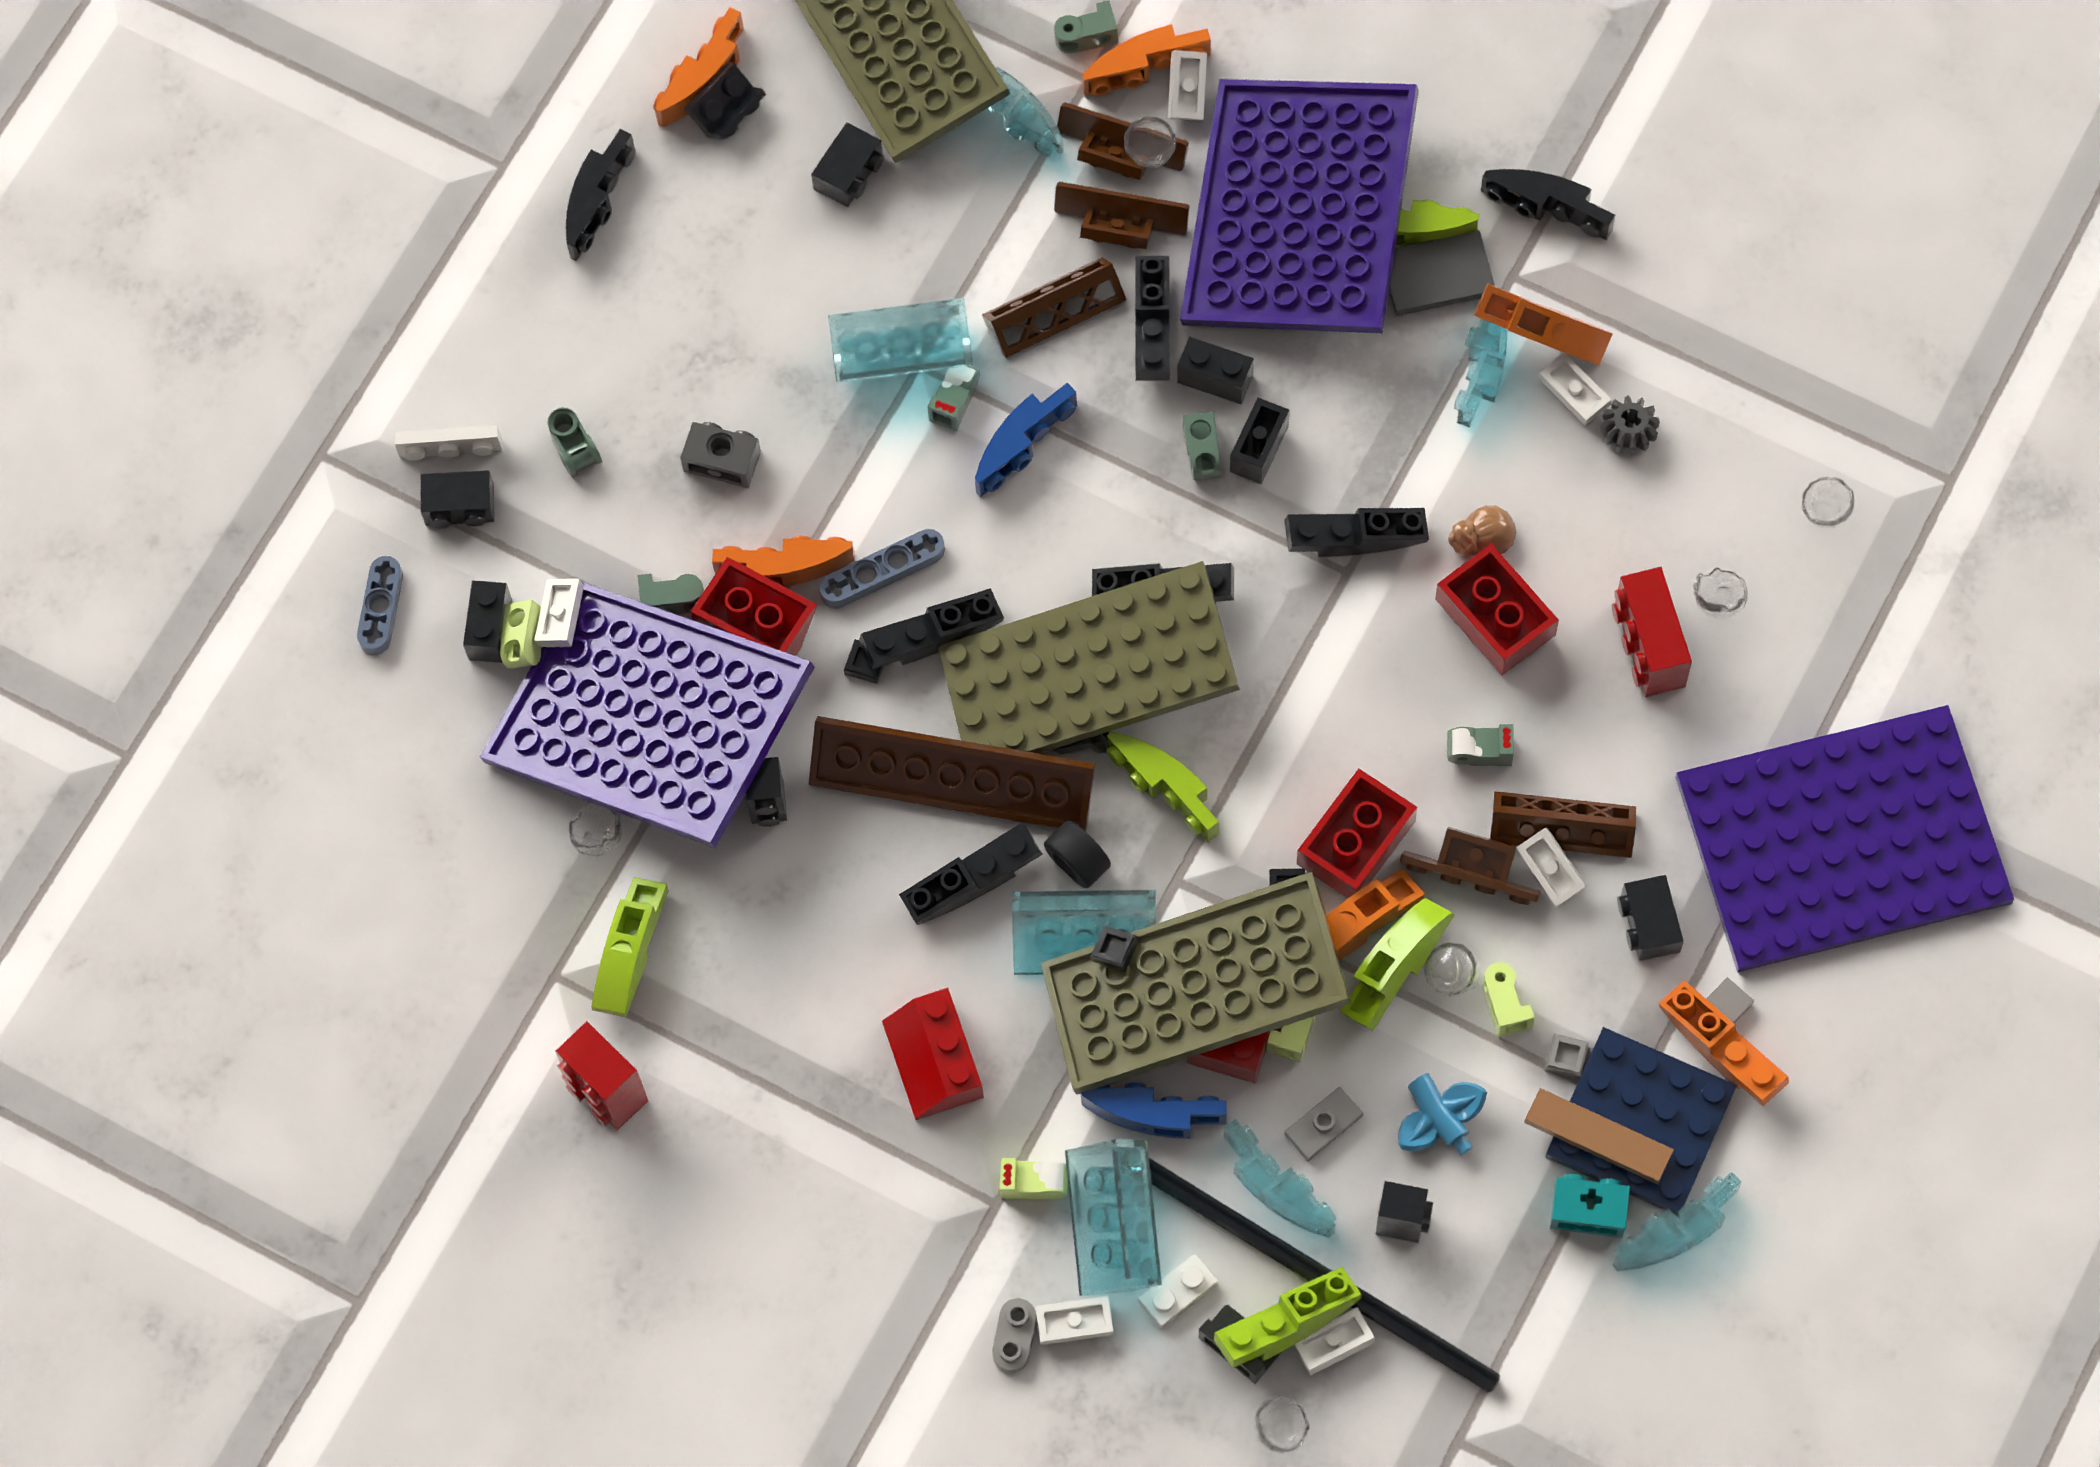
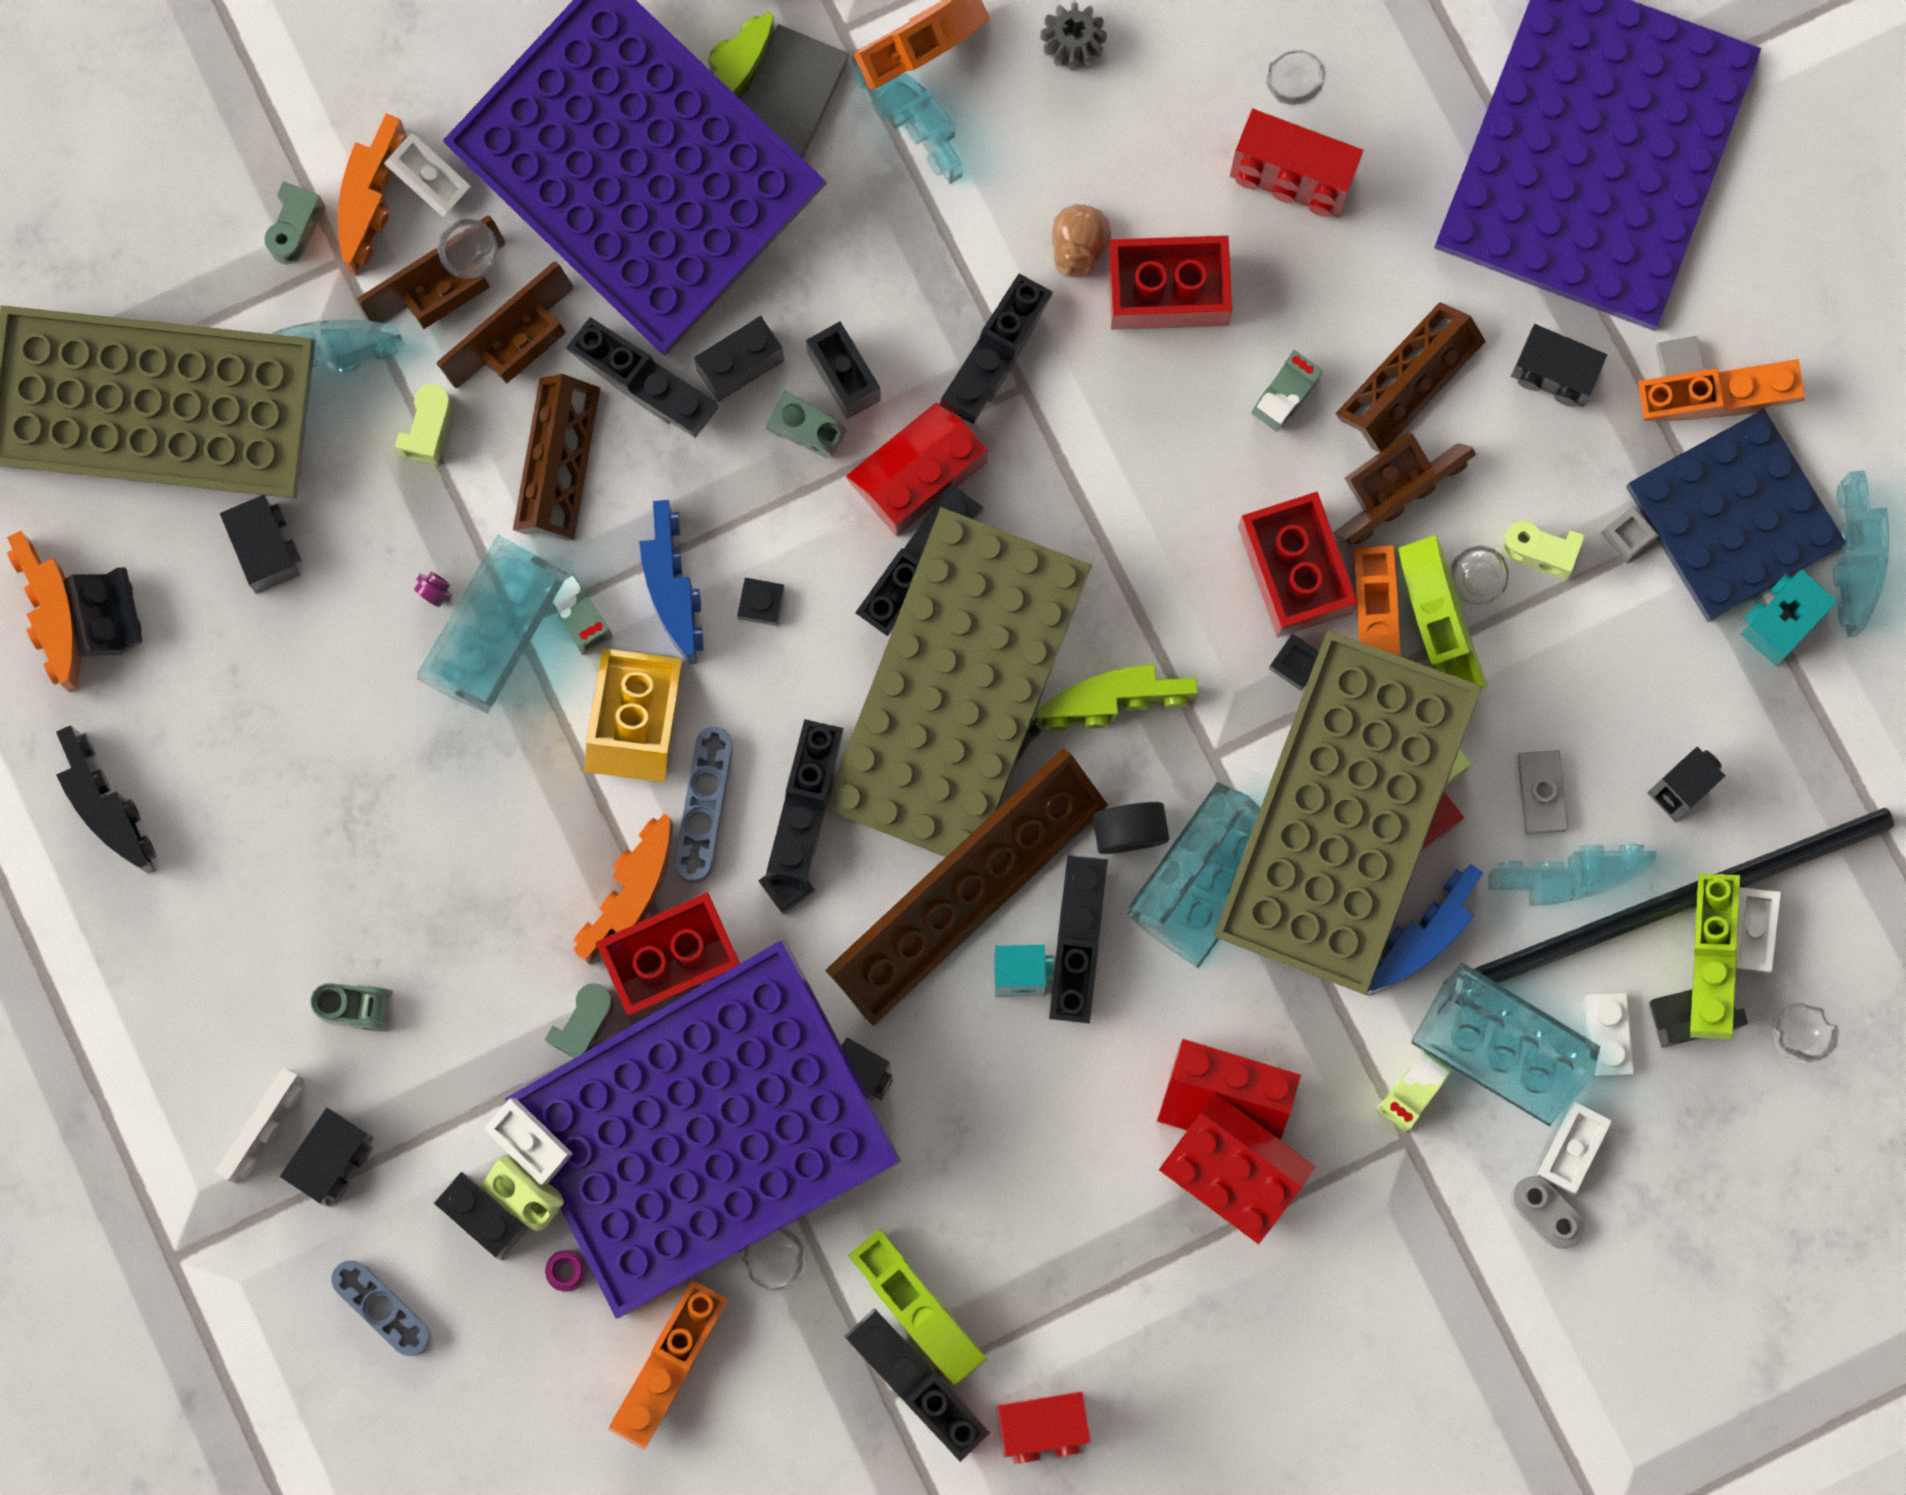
camera: 60 degrees left, 10 degrees up
dark grey brick [680,422,761,488] -> none
black tile [1091,925,1139,972] -> none
dark azure plant [1398,1073,1487,1155] -> none
white plate [1516,827,1587,907] -> none
medium nougat tile [1524,1088,1674,1185] -> none
white plate [1539,353,1611,426] -> none
none -> yellowish green leg [395,384,453,466]
none -> magenta plate [414,571,453,607]
none -> magenta plate [545,1250,587,1292]
none -> yellow slope [585,648,682,782]
none -> orange slope [608,1279,728,1450]
none -> black plate [737,577,785,626]
none -> black slope [844,1308,990,1462]
none -> red slope [845,402,988,537]
none -> teal brick [994,944,1054,997]
none -> red brick [1159,1092,1316,1245]

